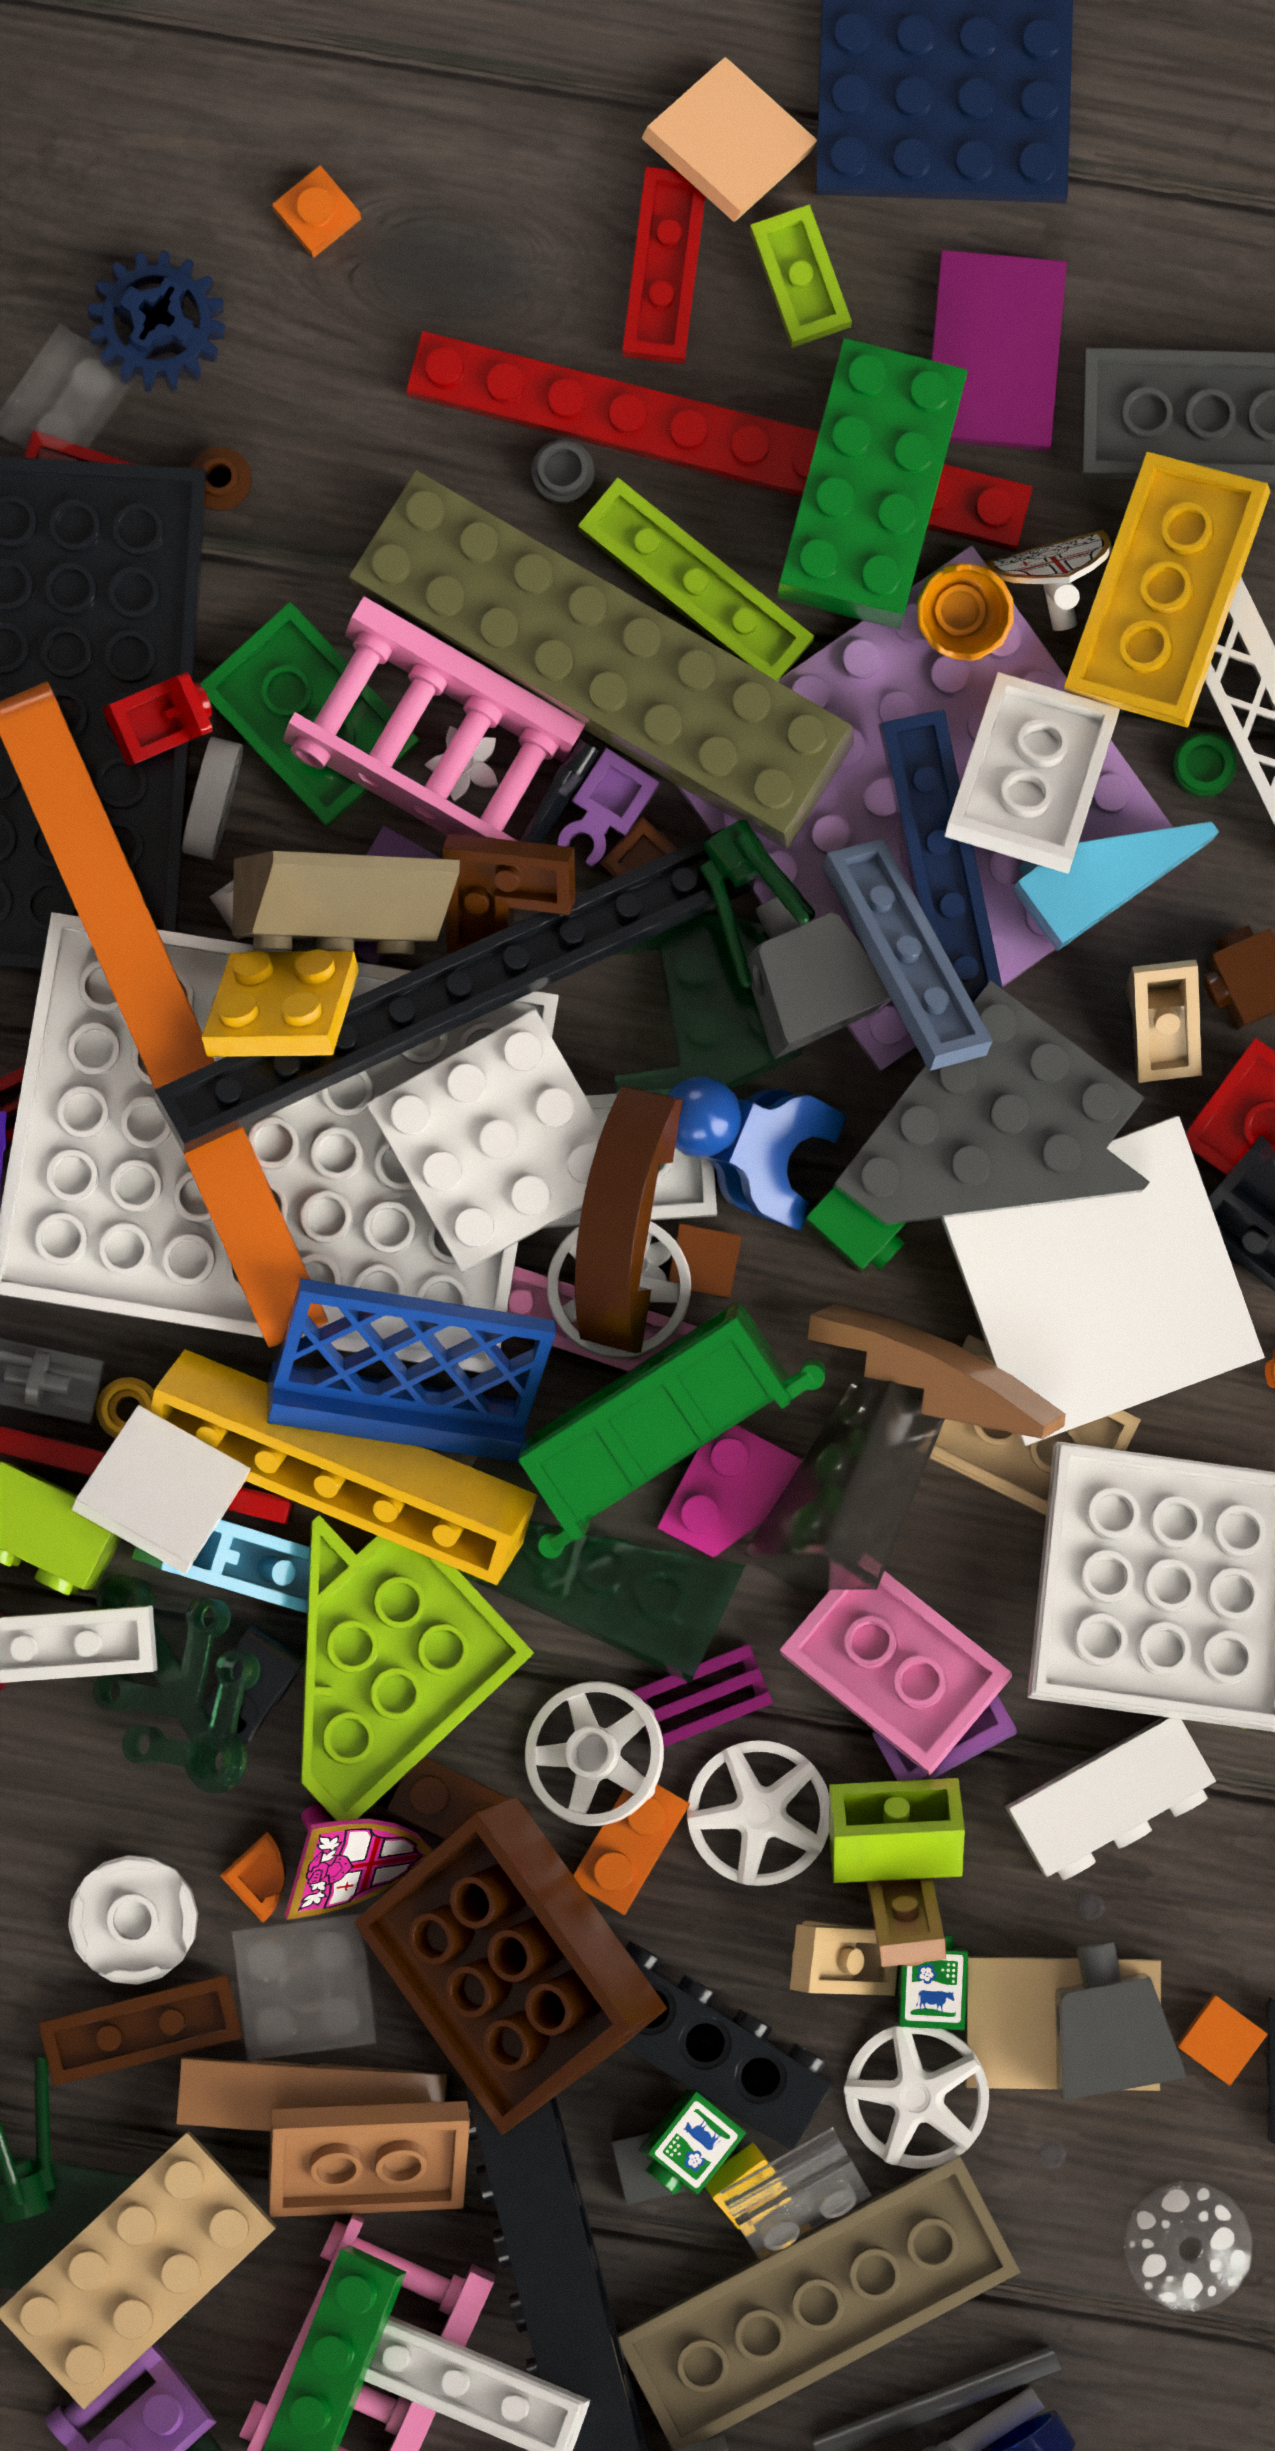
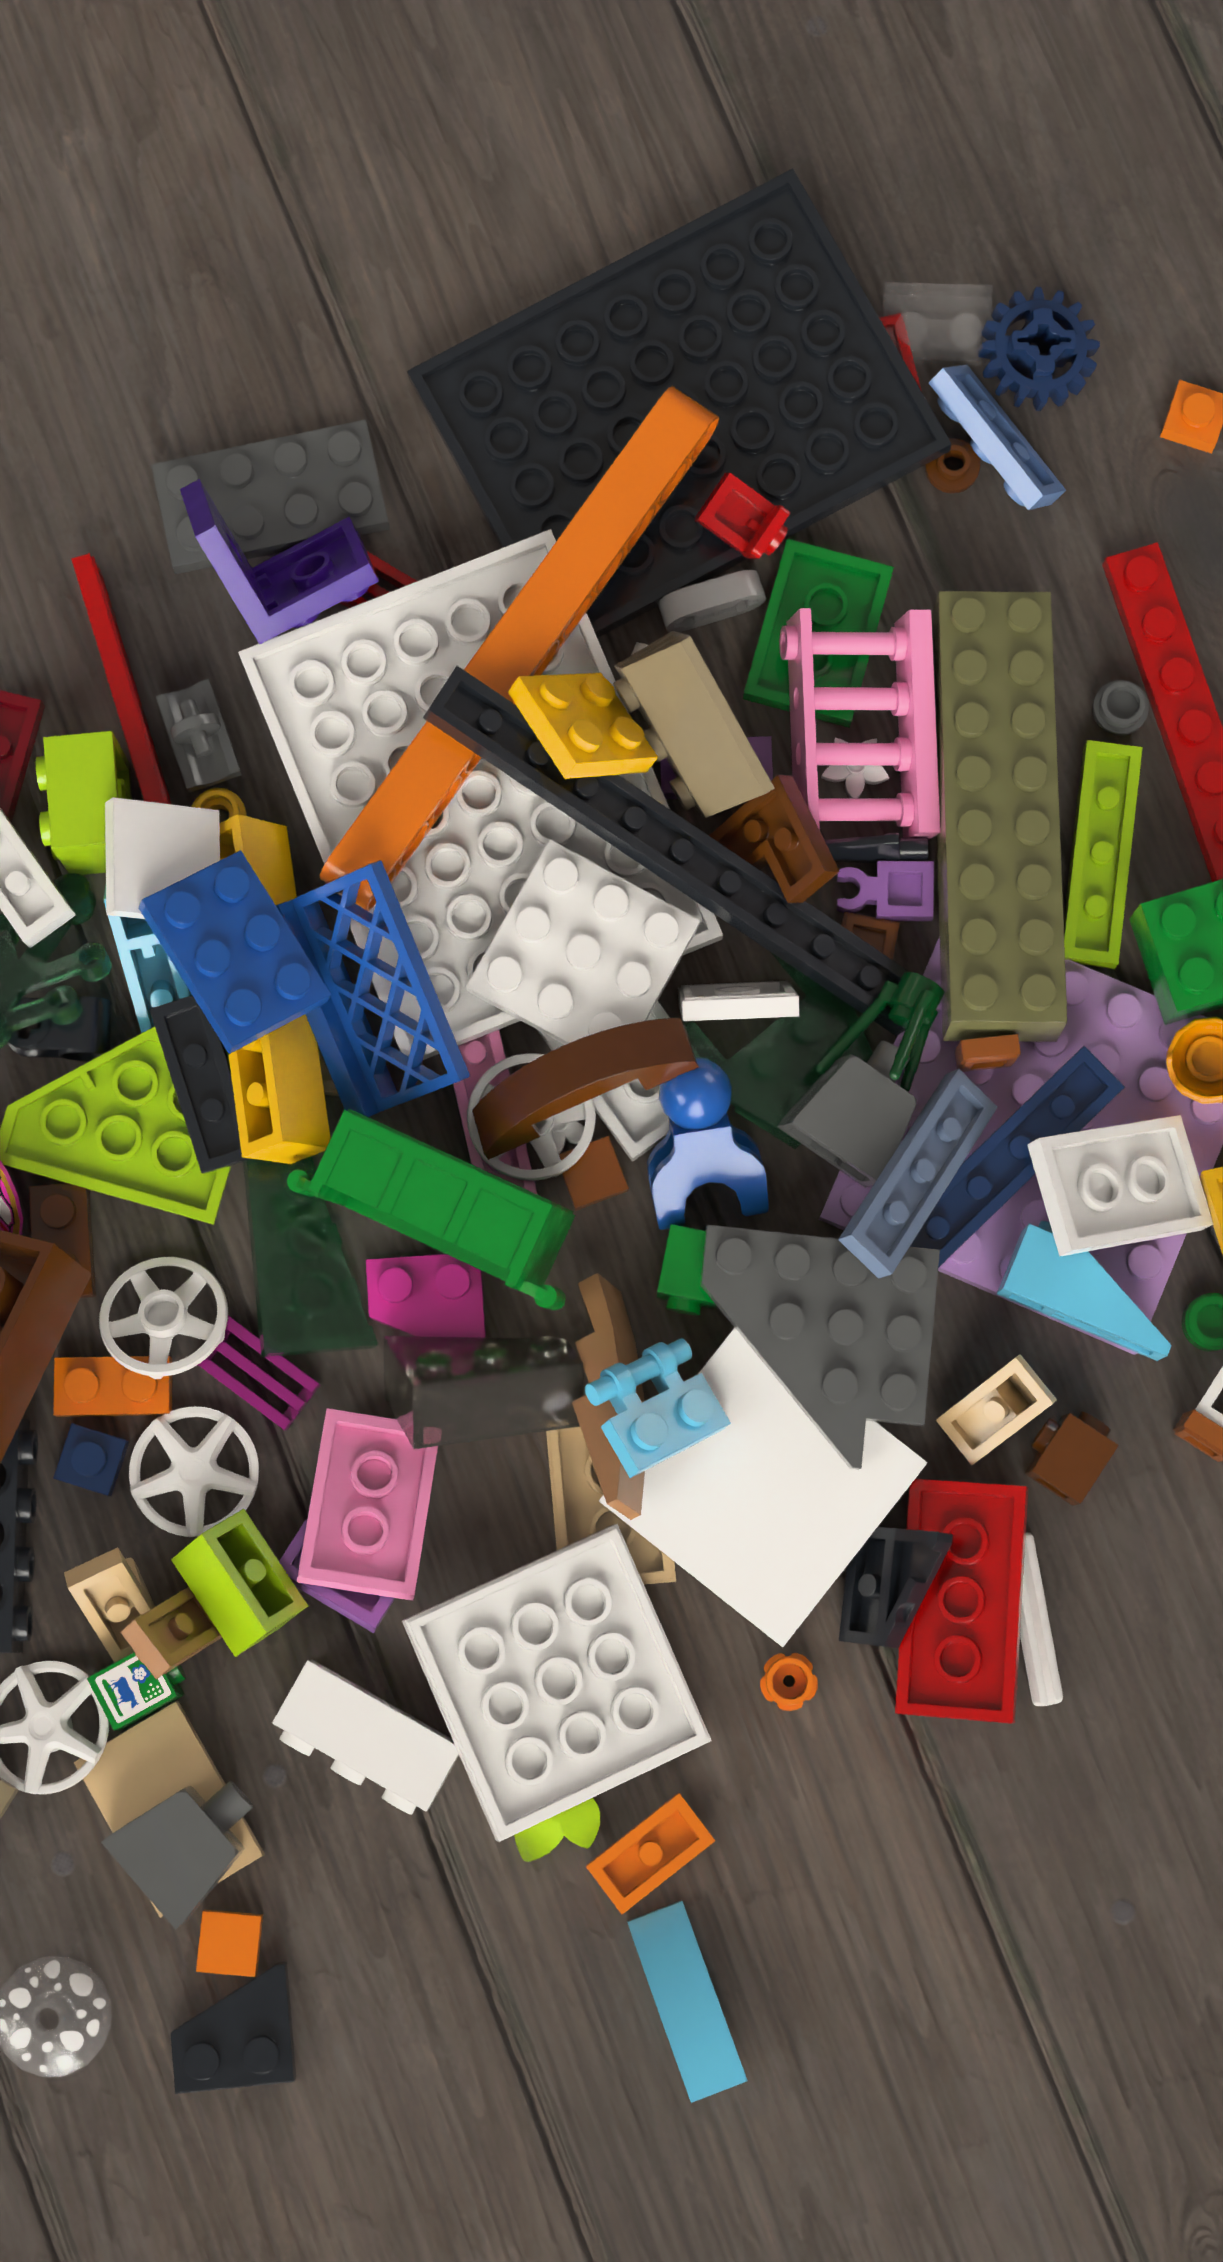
camera: 60 degrees right, 5 degrees down
none -> dark blue plate [53,1423,130,1497]
none -> blue plate [138,850,332,1054]
none -> black plate [149,995,251,1174]
none -> medium azure plate [585,1338,731,1478]
none -> white tile [678,981,799,1021]
none -> medium blue plate [929,364,1066,510]
none -> dark orange tile [954,1034,1021,1072]

